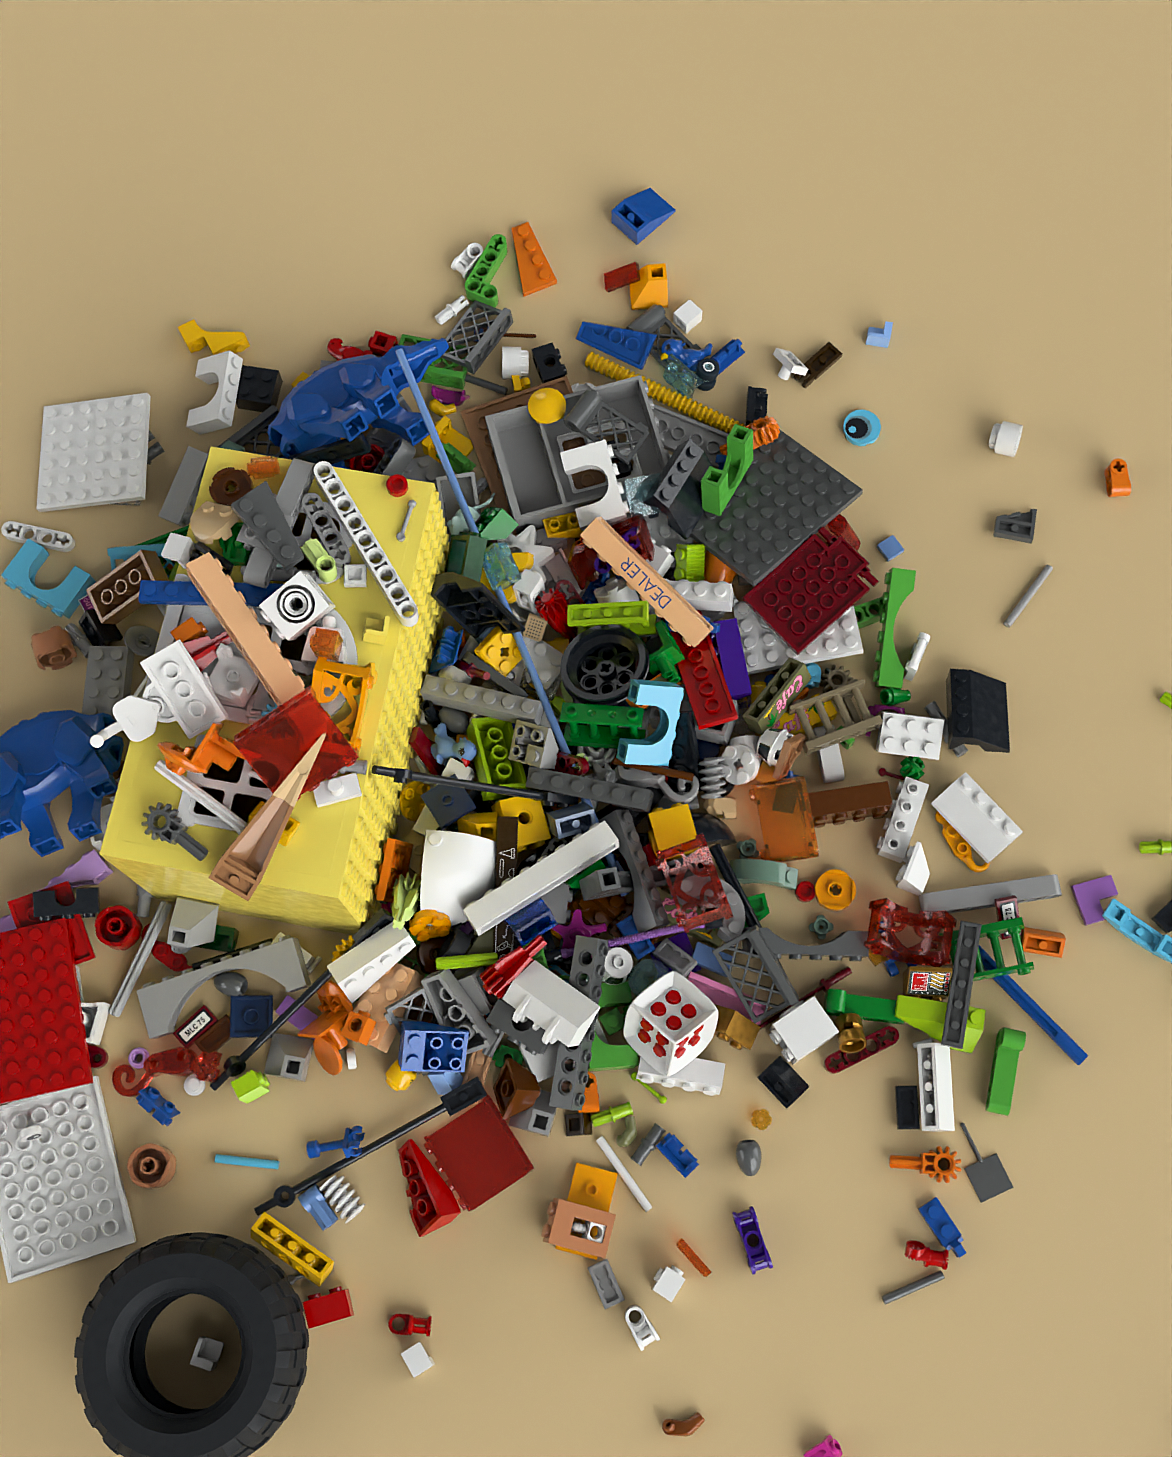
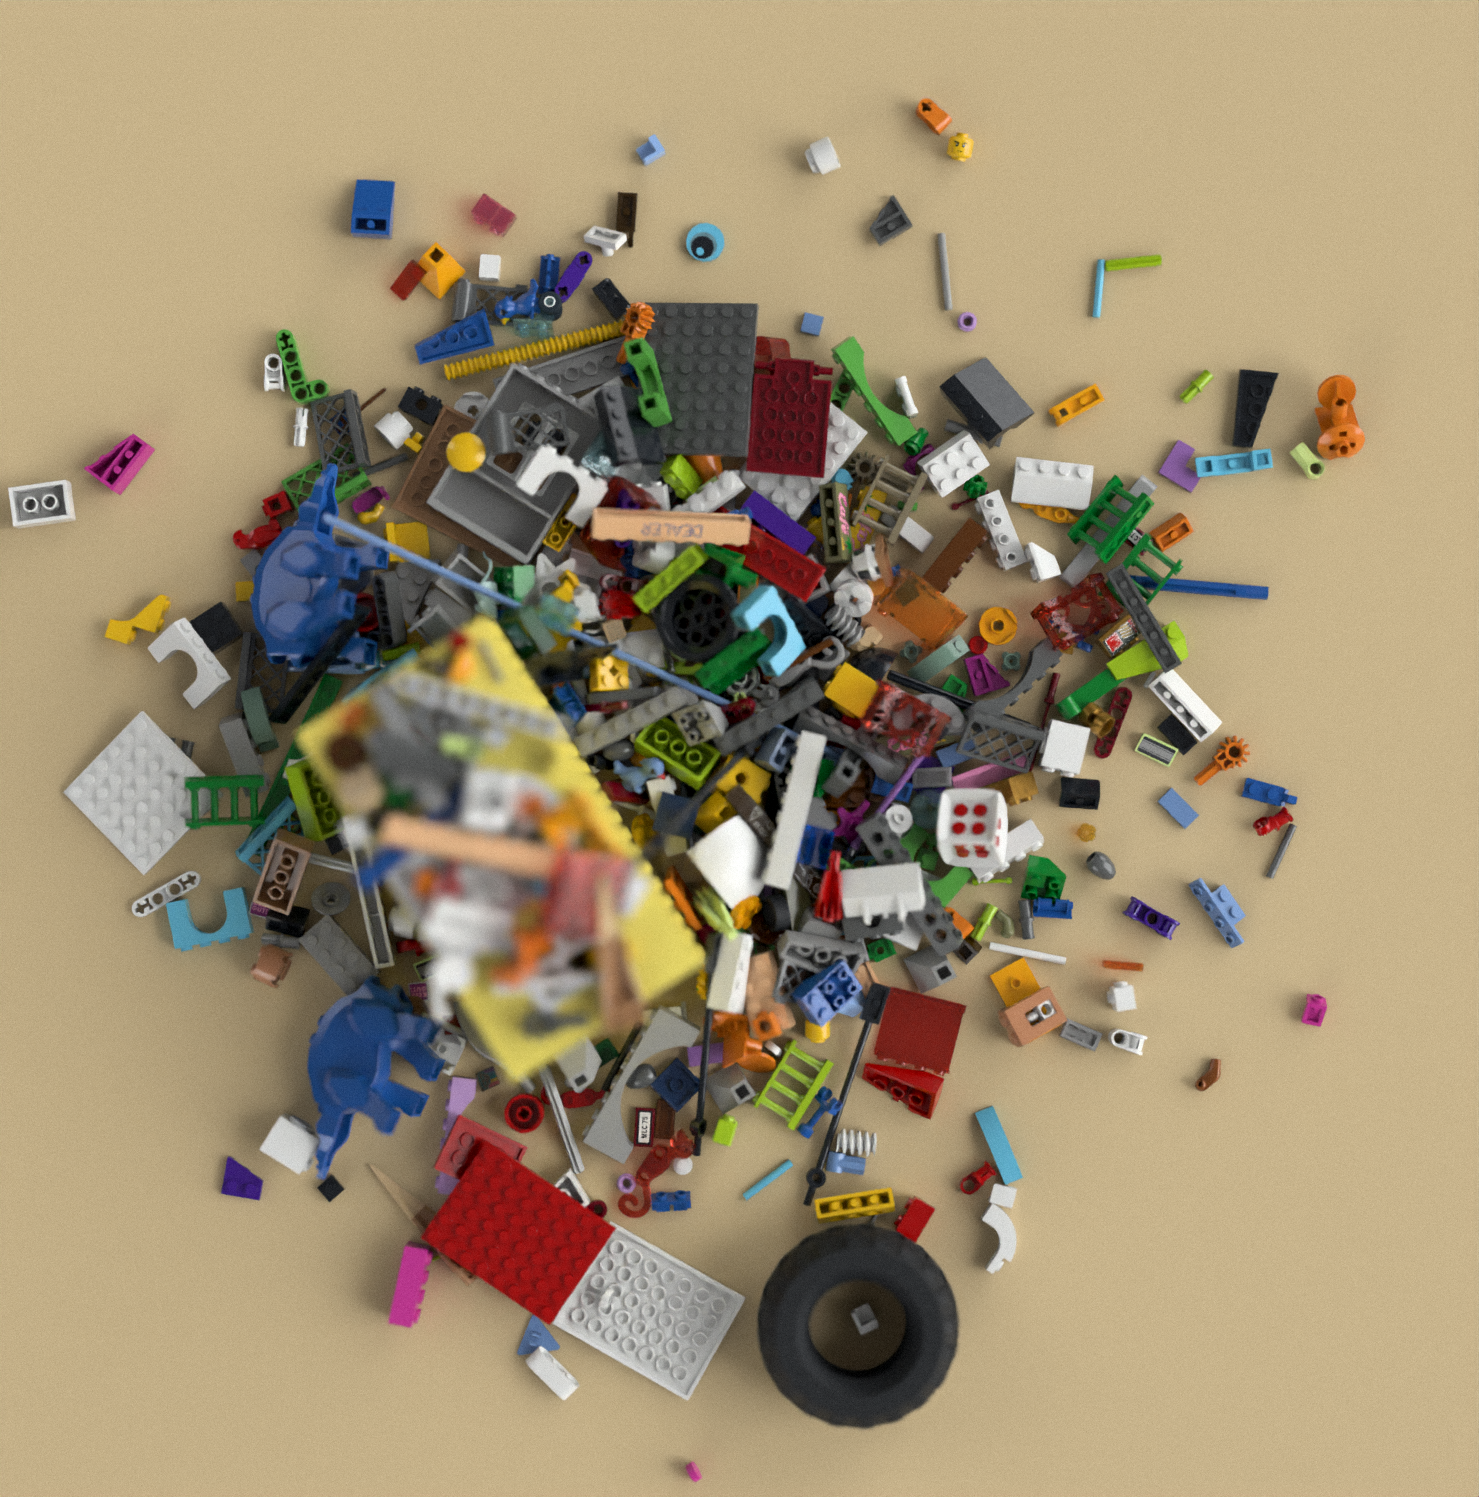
camera: 45 degrees left, 15 degrees up
black arch [33,887,100,921] -> none
nougat brick [127,1144,176,1189] -> none
lime axle [435,952,498,970] -> none
bright green hinge [436,443,476,474] -> none
reddish brown slope [493,1058,541,1119] -> none
orange wing [512,222,557,297] -> none
dark grey piece [961,1123,1014,1203] -> none
bright green beam [986,1027,1026,1116] -> none
none -> white brick [8,480,76,529]
none -> dark pink wedge [84,433,155,495]
none -> green fence [184,774,265,830]
none -> piece [416,647,474,683]
none -> clear pink piece [471,193,517,237]
none -> clear smoke tile [475,1066,501,1092]
none -> dark purple piece [553,251,592,303]
none -> yellow slope [557,569,580,589]
none -> lime fence [753,1039,834,1131]
none -> yellow head [947,132,974,161]
none -> lavender plate [958,312,977,332]
none -> magenta wing [963,654,1010,696]
none -> medium azure slope [975,1106,1023,1185]
none -> white arch [980,1203,1017,1274]
none -> green slope [1020,855,1066,904]
none -> light orange plate [1048,383,1105,427]
none -> green fence [1067,475,1154,564]
none -> medium azure bar [1092,259,1105,318]
none -> slope [1134,733,1179,767]
none -> medium blue tile [1157,788,1199,829]
none -> medium blue bracket [1188,878,1246,948]

